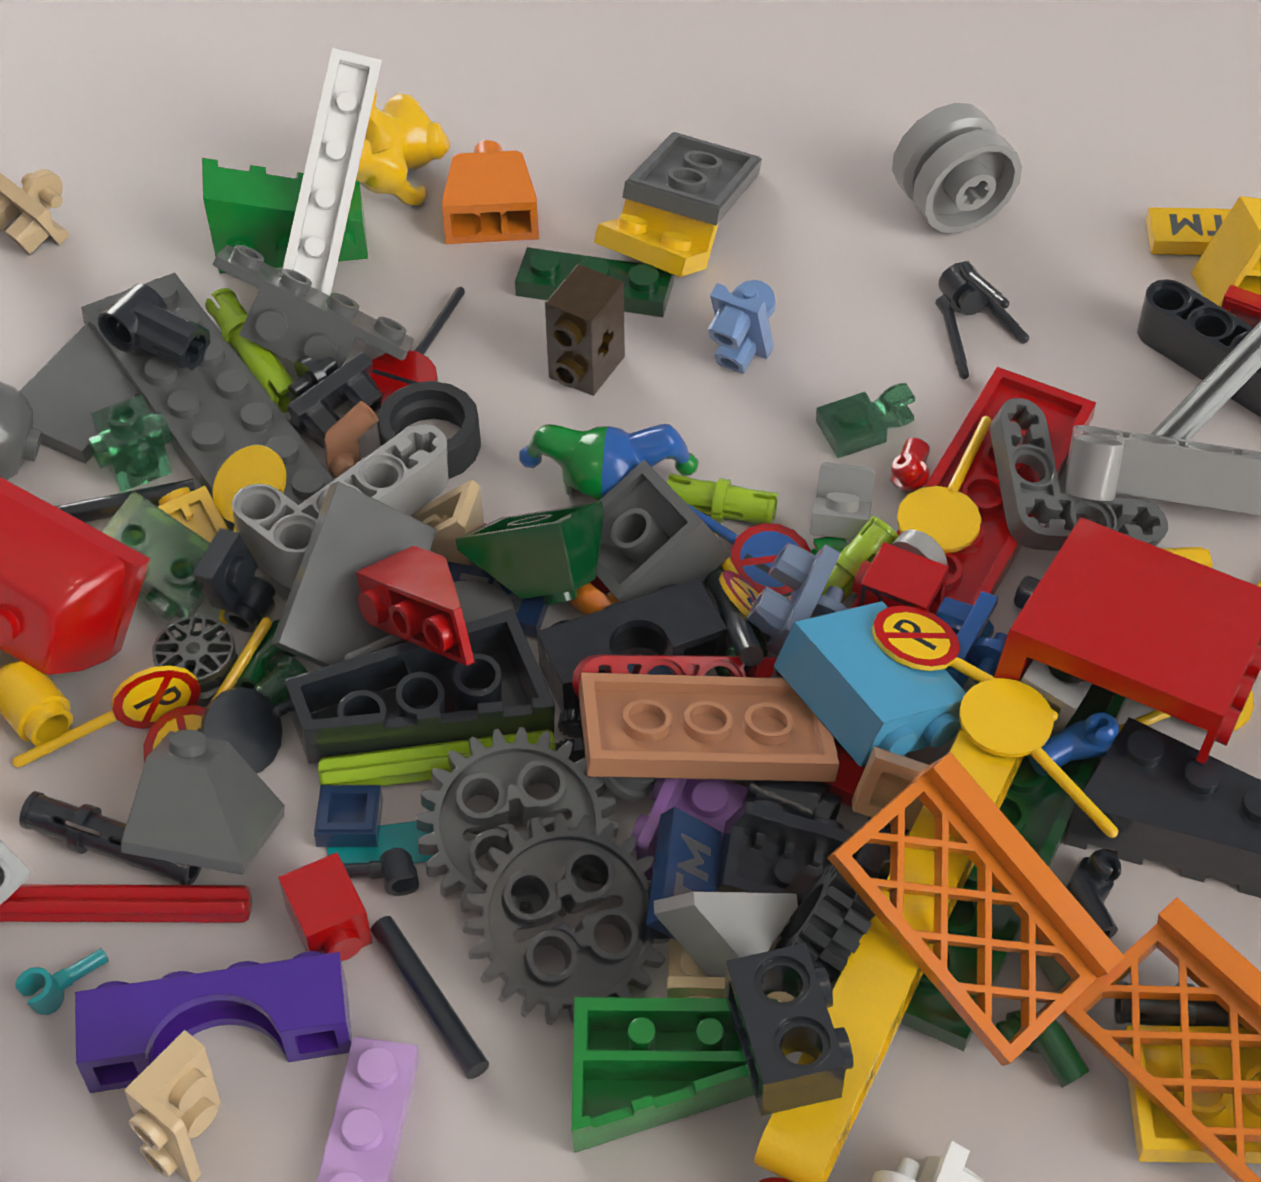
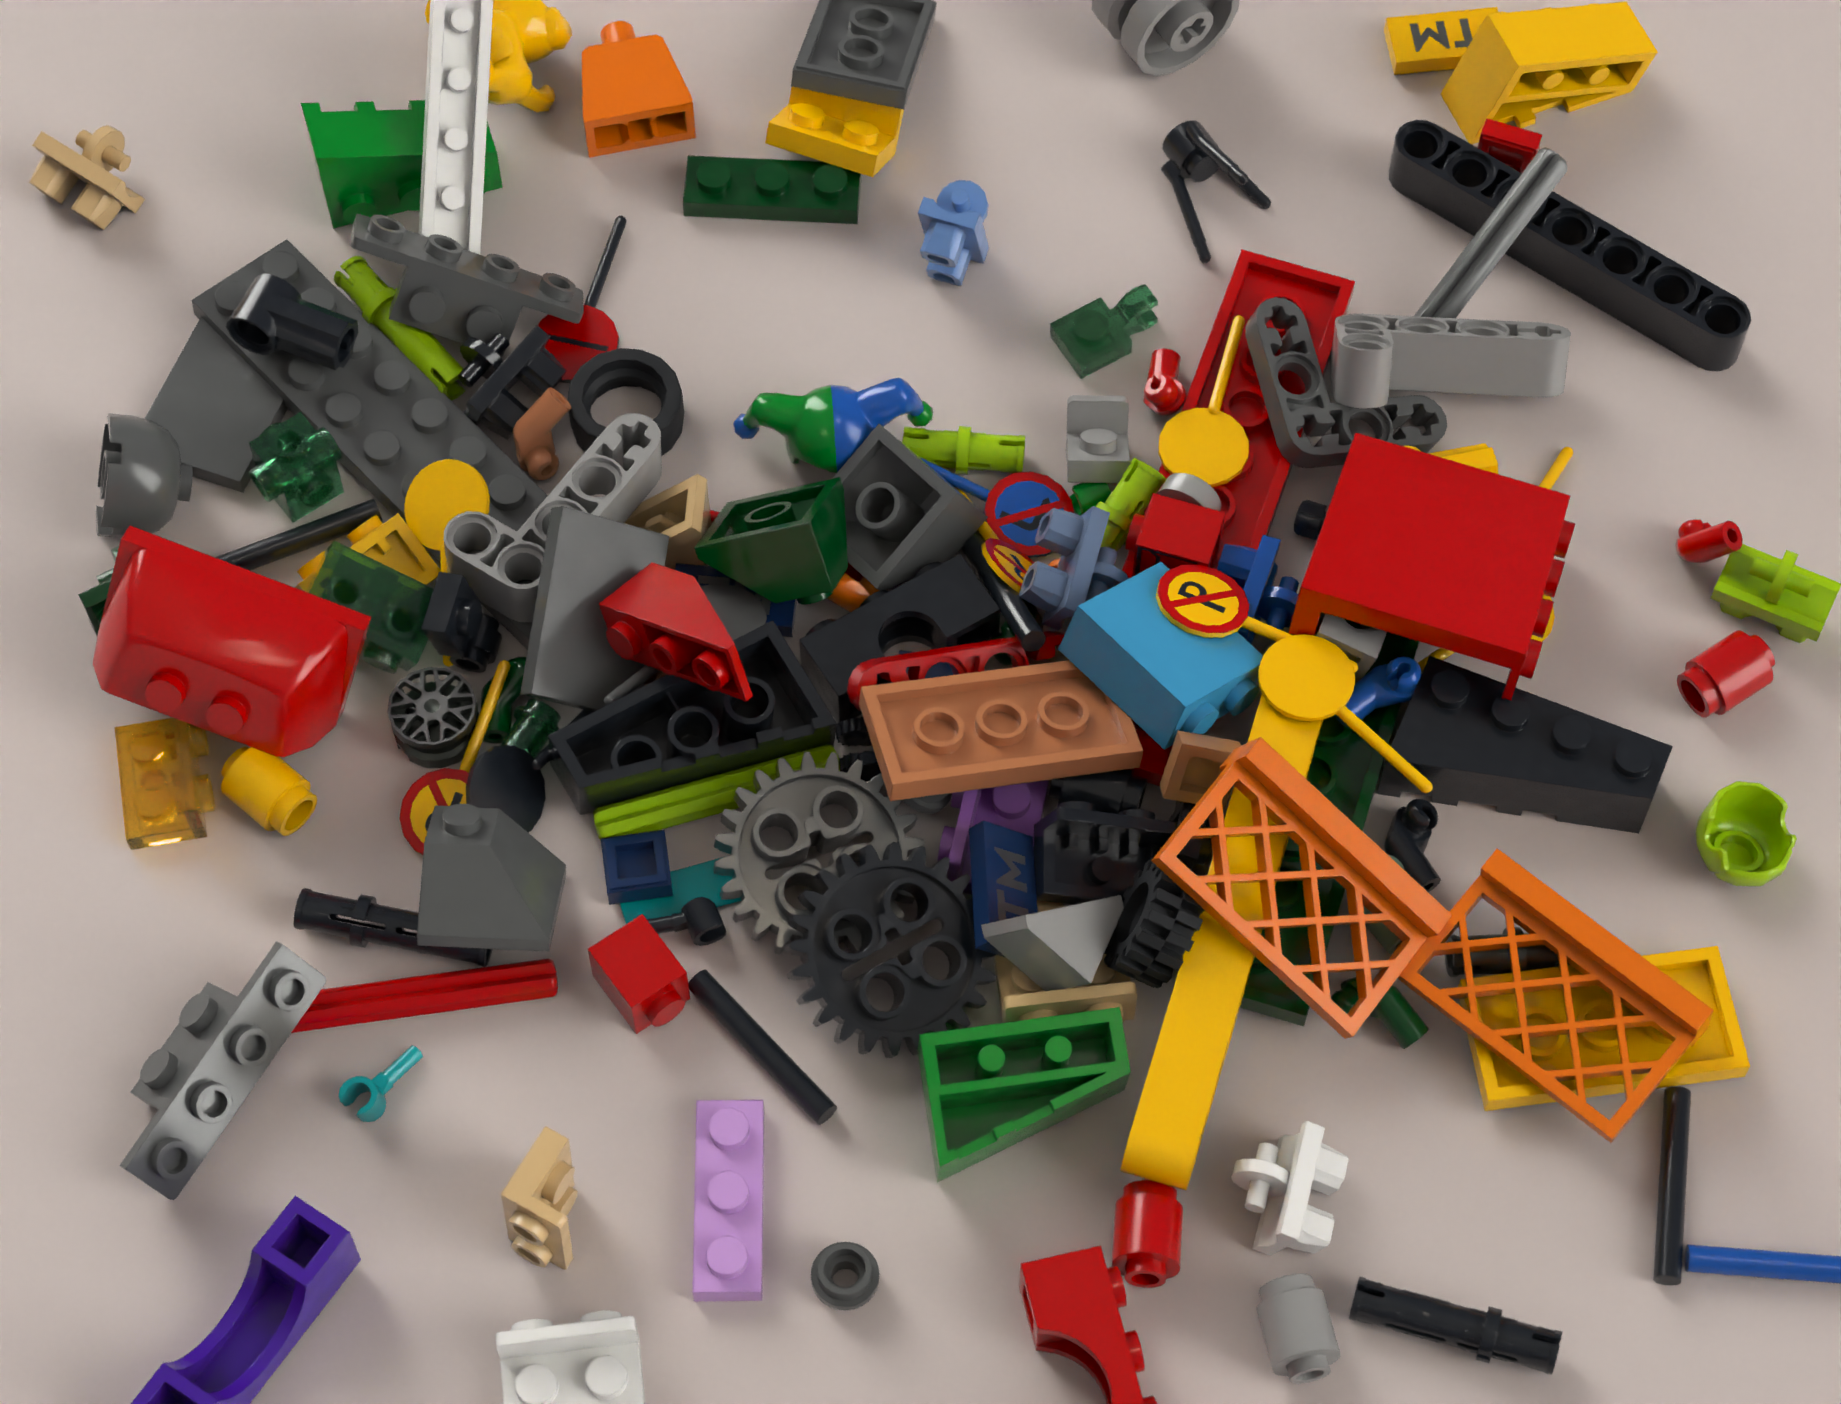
camera: 10 degrees left, 10 degrees up
yellow piece [12,665,201,768] -> none
dark purple arch [75,951,352,1093] -> none
dark brown brick [545,264,625,396] -> none
black brick [725,943,854,1116] -> none

